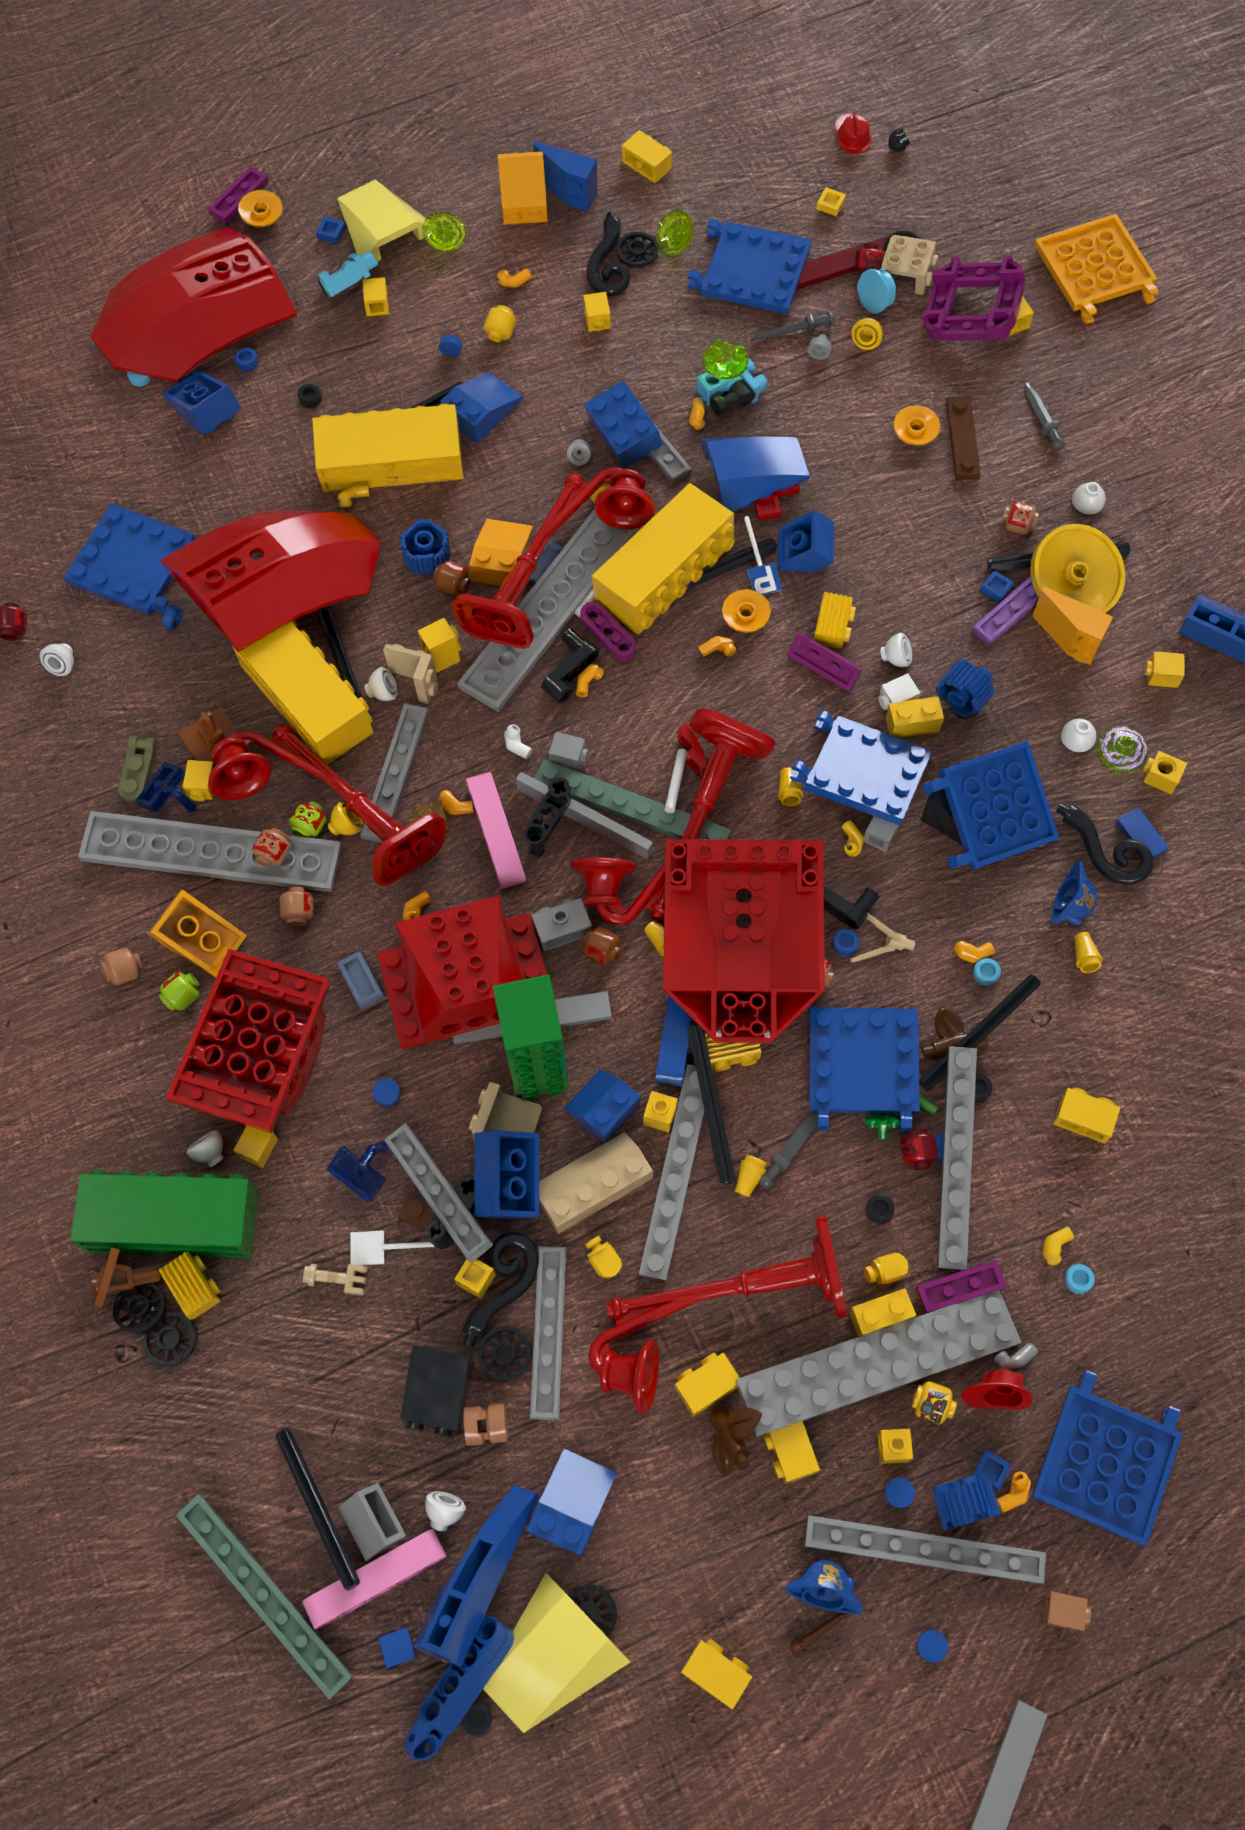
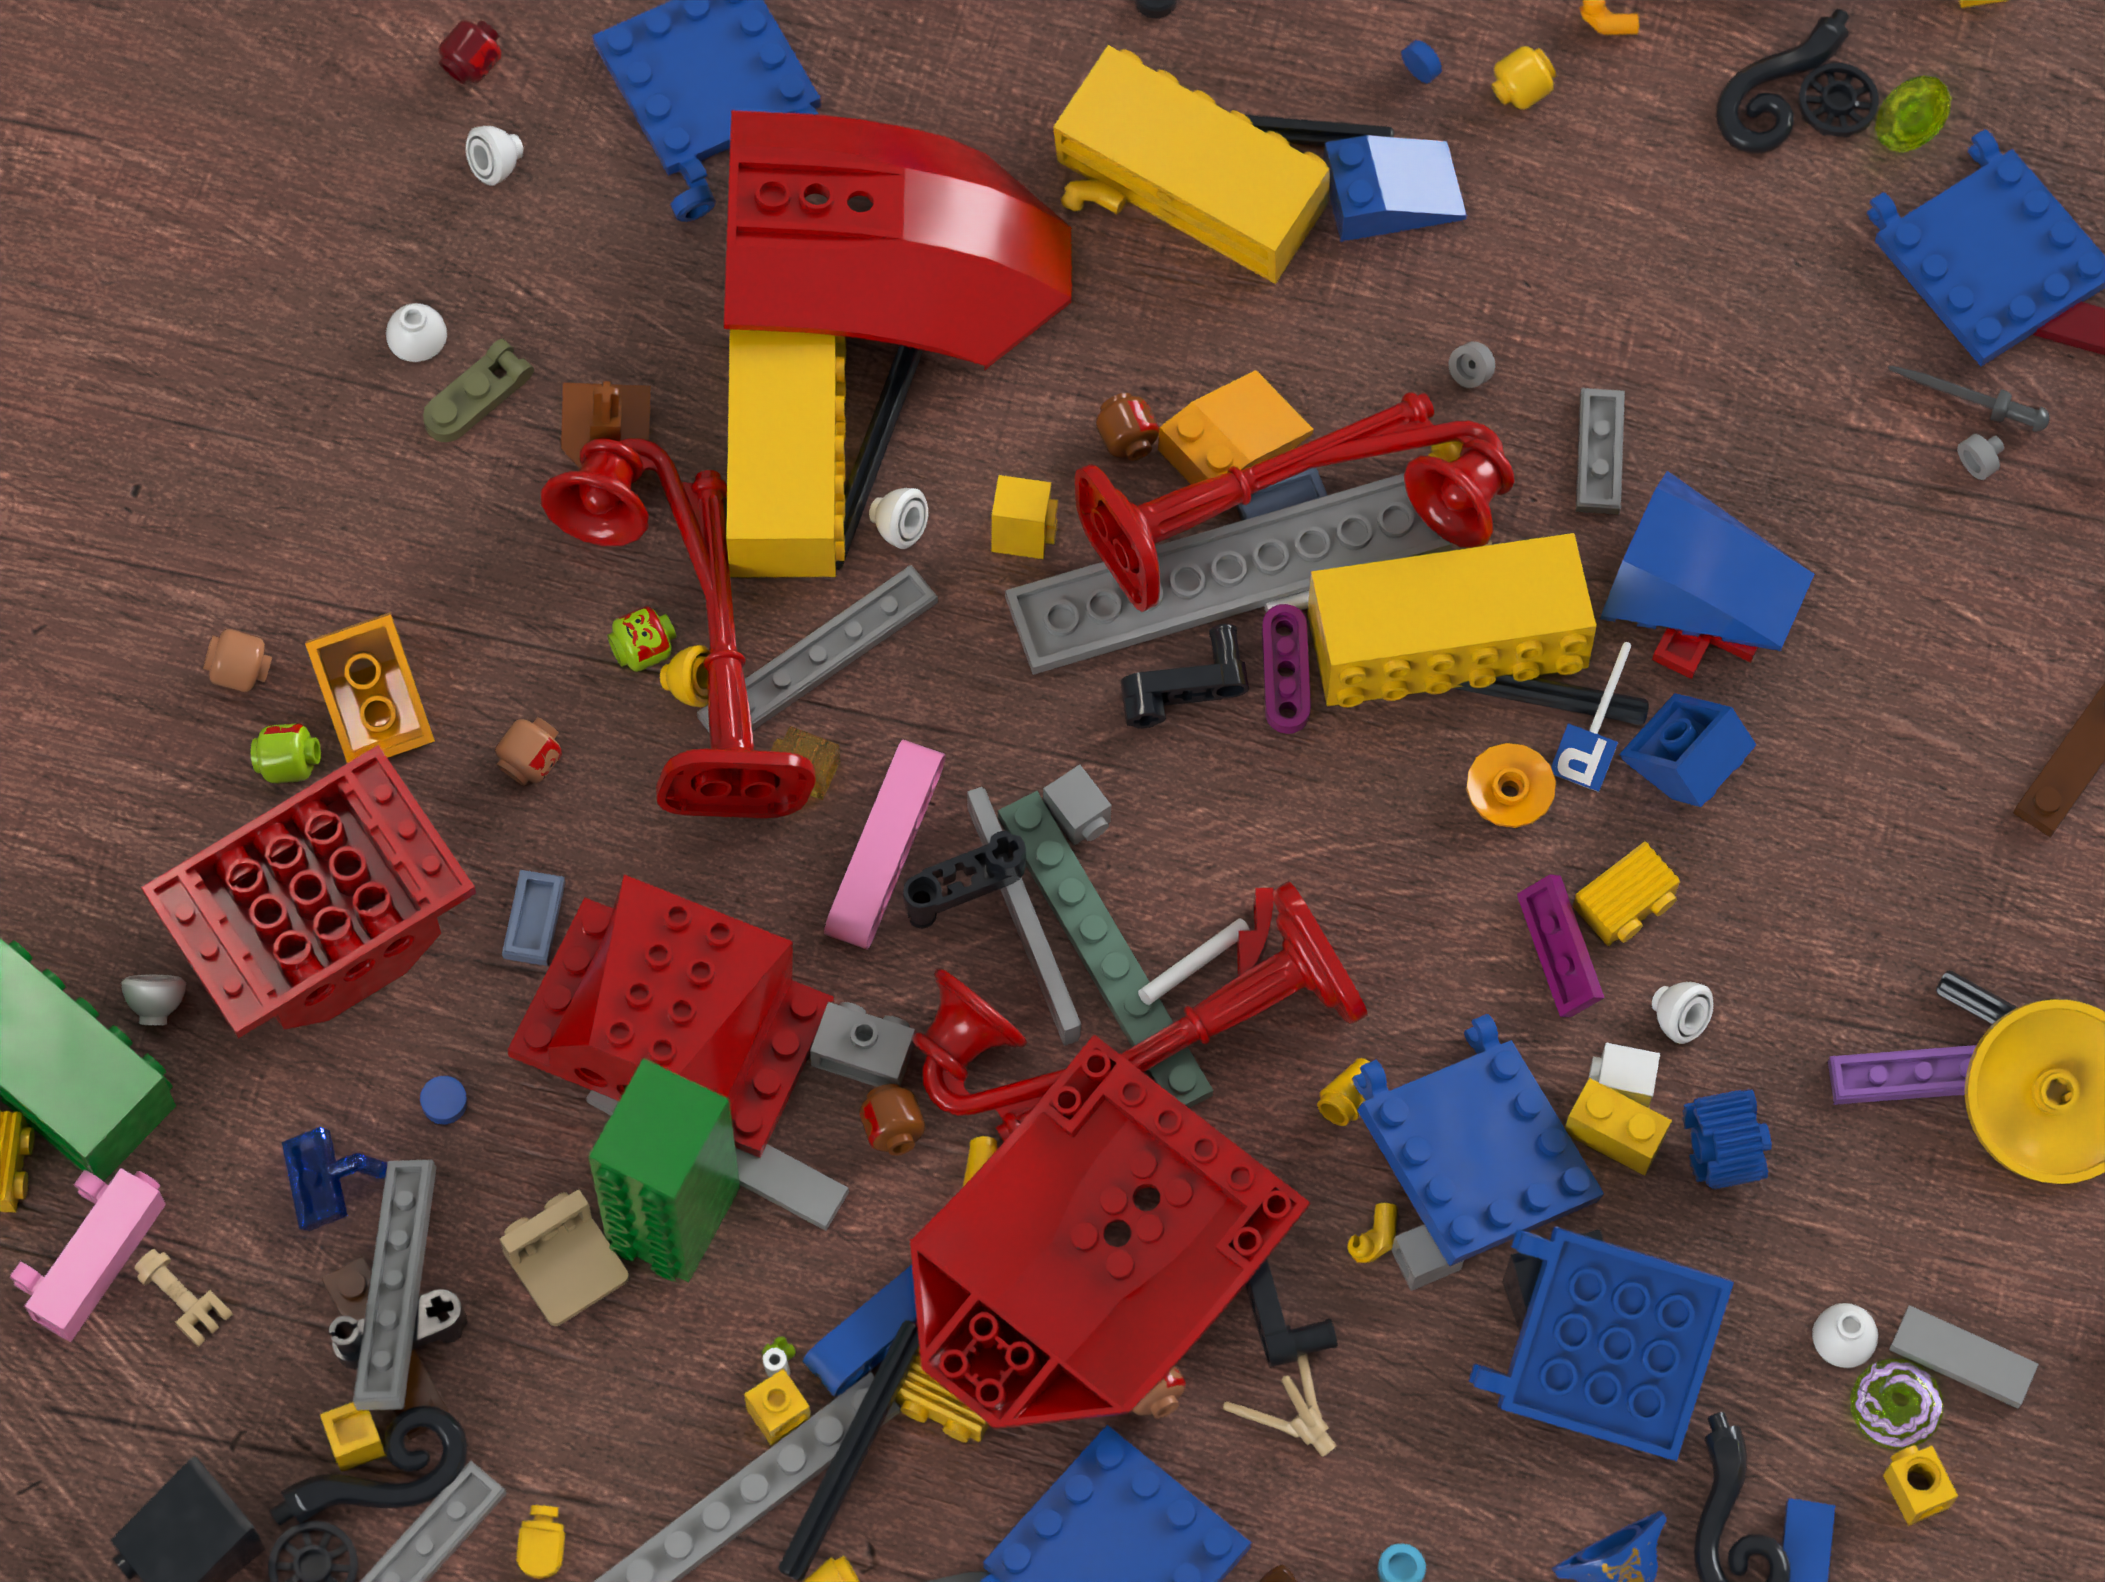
camera: 35 degrees right, 0 degrees up
light grey plate [78,811,342,893] -> none
clear blue plate [135,762,196,812] -> none
yellow brick [183,760,215,802] -> none
yellow brick [233,1126,278,1168] -> none
nougat head [252,828,291,868] -> none
white piece [351,1231,435,1265] -> none
tan bracket [383,644,438,705] -> none
blue brick [400,518,451,575] -> none
light orange arm [403,891,432,920] -> none
light orange arm [438,790,474,815] -> none
blue brick [474,1130,540,1219] -> none
white arm [504,724,533,759] -> none
tan slope [539,1132,653,1234] -> none
blue slope [564,1069,640,1144] -> none
light orange arm [576,664,604,697] -> none
yellow brick [583,292,611,332] -> none
blue brick [584,380,663,469] -> none
light orange arm [689,397,705,430] -> none
hips [696,357,768,416] -> none
light orange arm [698,636,736,657] -> none
clear neon green dish [702,339,748,379] -> none
blue tile [832,929,859,956] -> none
yellow brick [851,318,883,350] -> none
light orange dish [893,405,941,446] -> none
light orange arm [954,941,995,964] -> none
blue tile [980,570,1014,604] -> none
nougat head [1001,501,1039,535] -> none
light orange slope [1032,586,1113,665] -> none
yellow brick [1144,651,1184,688] -> none
none -> bright pink brick [10,1168,166,1343]
none -> white brick [386,303,447,362]
none -> white arm [762,1336,796,1377]
none -> light grey tile [1889,1305,2039,1409]

